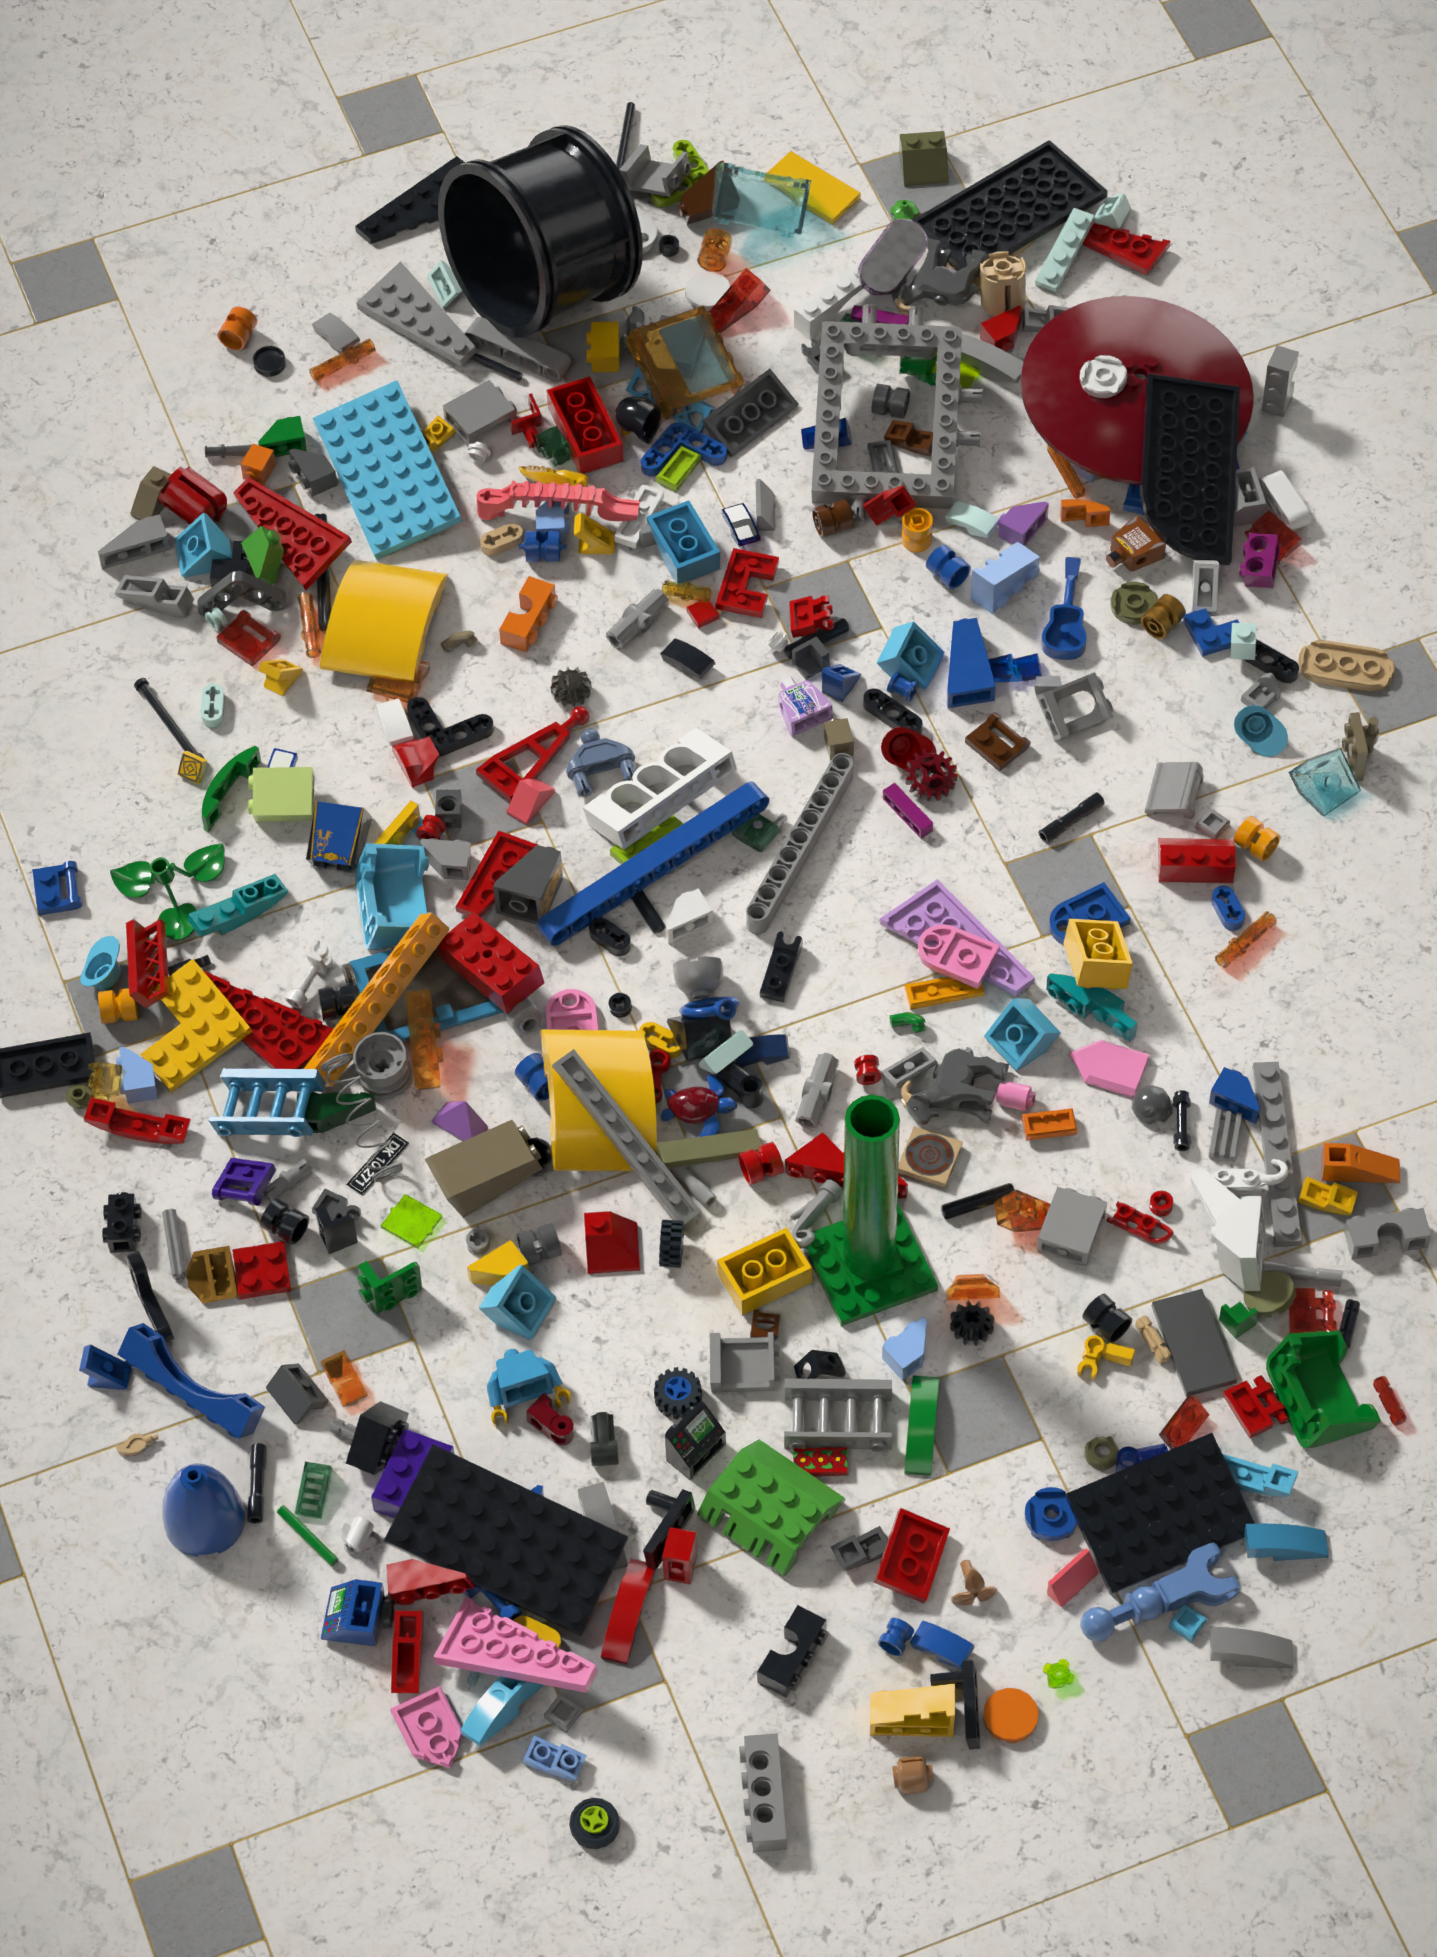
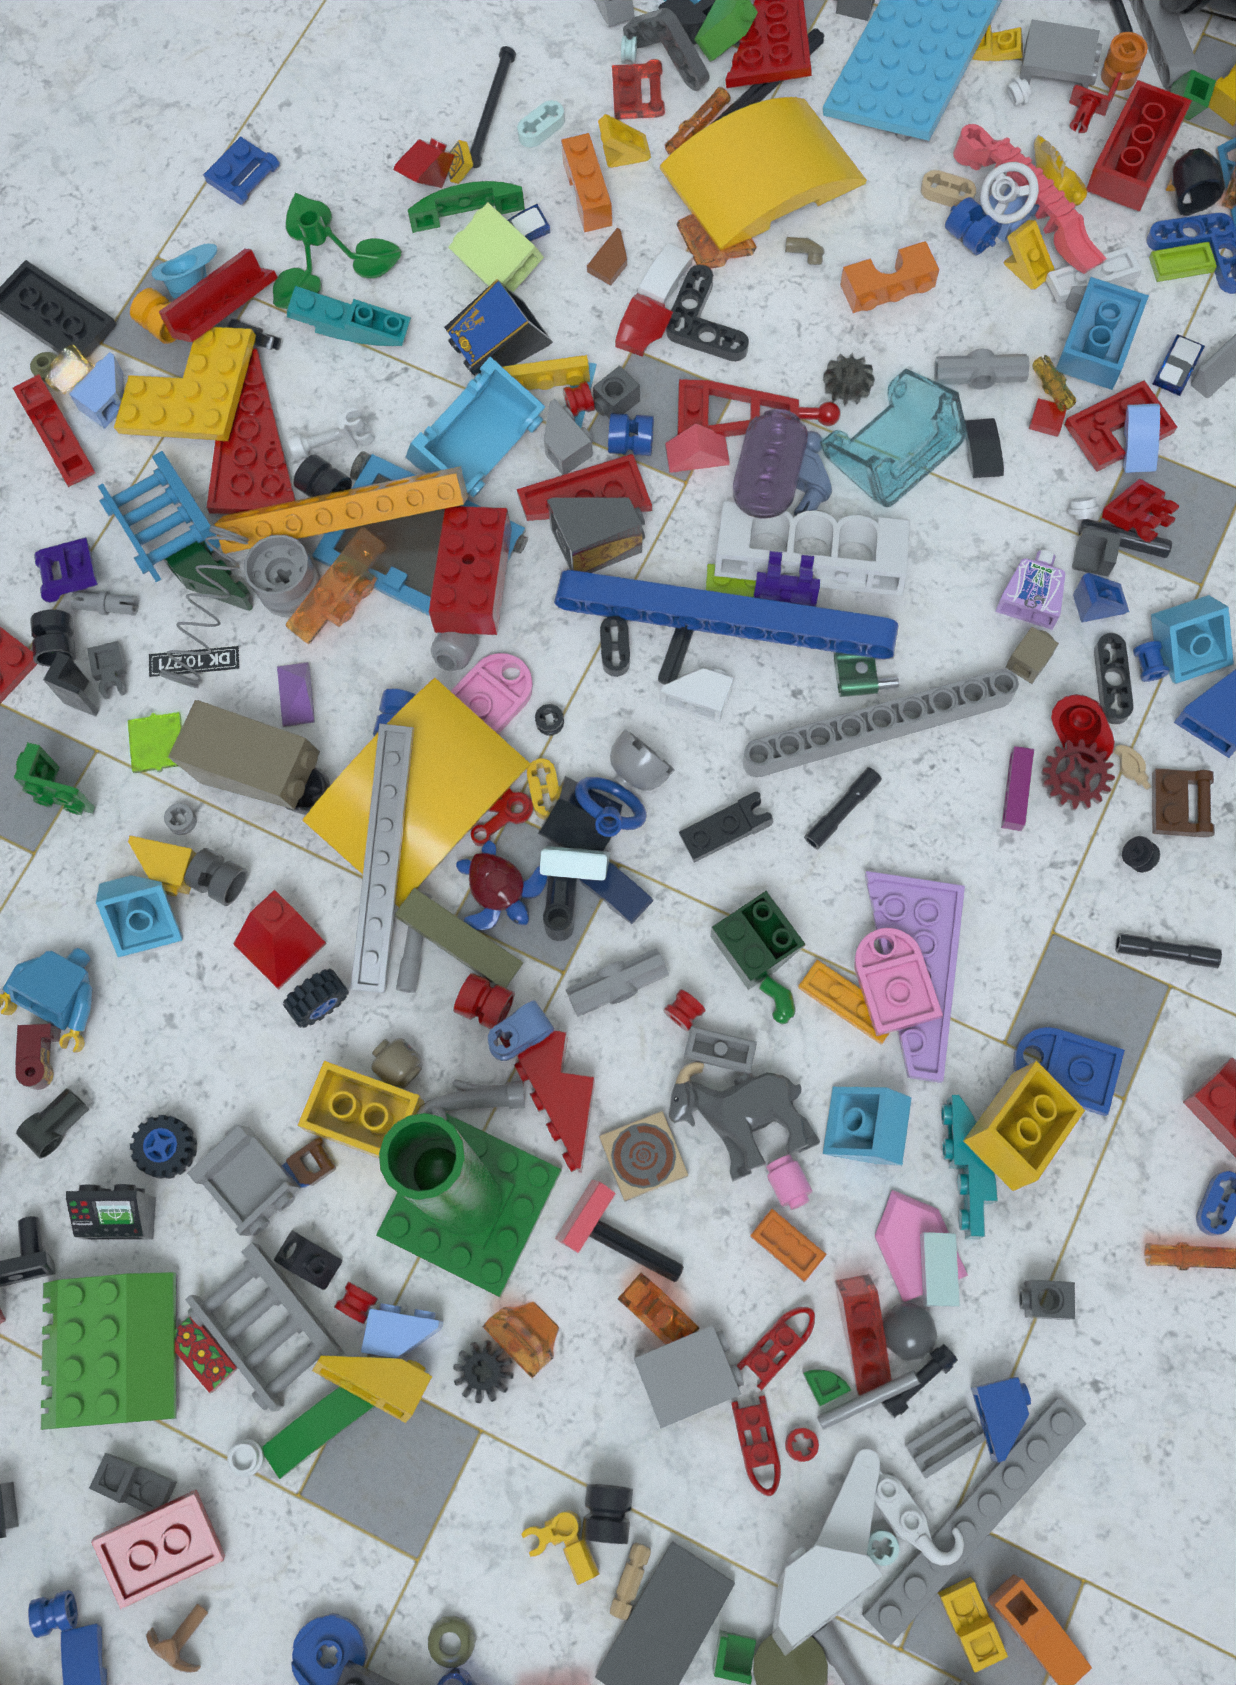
camera: 50 degrees right, 15 degrees up
clear green brick [536,426,571,467] -> none
none -> white plate [227,1439,264,1477]
none -> yellow slope [312,1356,432,1423]
none -> red wheel [334,1281,378,1324]
none -> dark tan head [371,1038,422,1089]
none -> red slope [393,137,455,188]
none -> medium blue piece [488,1000,555,1061]
none -> coral slope [555,1180,616,1253]
none -> orange arch [561,133,612,233]
none -> dark orange tile [587,228,627,286]
none -> blue wheel [608,413,654,456]
none -> dark green slope [710,891,805,990]
none -> clear purple tile [733,409,808,519]
none -> red piece [737,1307,815,1391]
none -> dark purple plate [753,551,820,607]
none -> green tile [803,1369,851,1407]
none -> black piece [804,767,882,850]
none -> light grey bar [817,1370,921,1430]
none -> clear light blue windscreen [820,368,967,508]
none -> clear red slope [835,1274,892,1396]
none -> light aqua slope [920,1232,960,1307]
none -> white piece [980,162,1039,224]
none -> dark grey brick [1019,1280,1075,1320]
none -> orange wheel [1100,32,1148,91]
none -> tan piece [1113,745,1152,790]
none -> black wheel [1122,836,1160,873]
none -> light blue slope [1123,404,1160,473]
none -> green brick [1170,69,1216,120]

